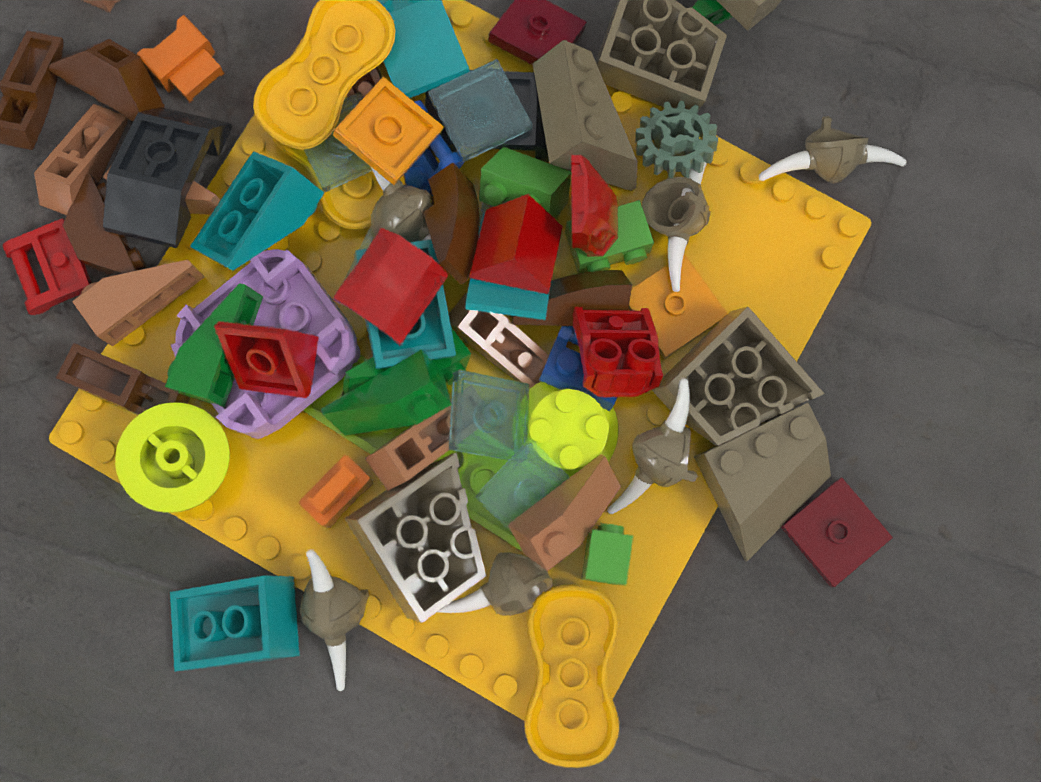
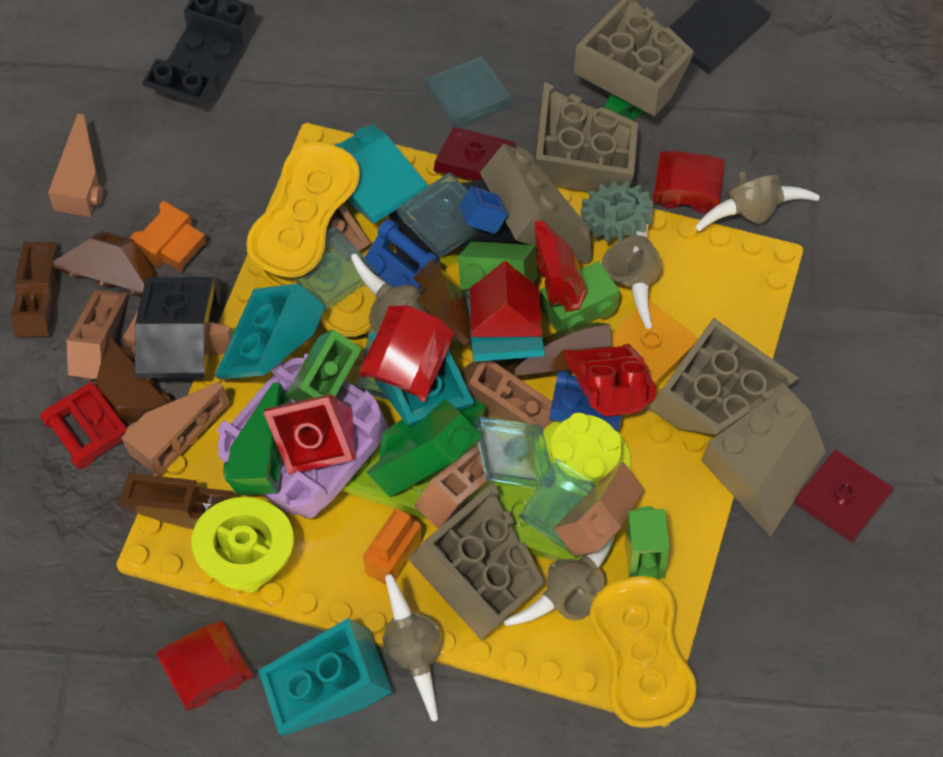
camera: 10 degrees left, 20 degrees down
light orange plate [333,77,444,185] -> none
dark tan helmet [607,378,697,514] -> none
none -> red slope [156,621,253,711]
none -> bright green brick [285,329,362,402]
none -> blue slope [460,186,508,233]
none -> red slope [653,151,725,213]

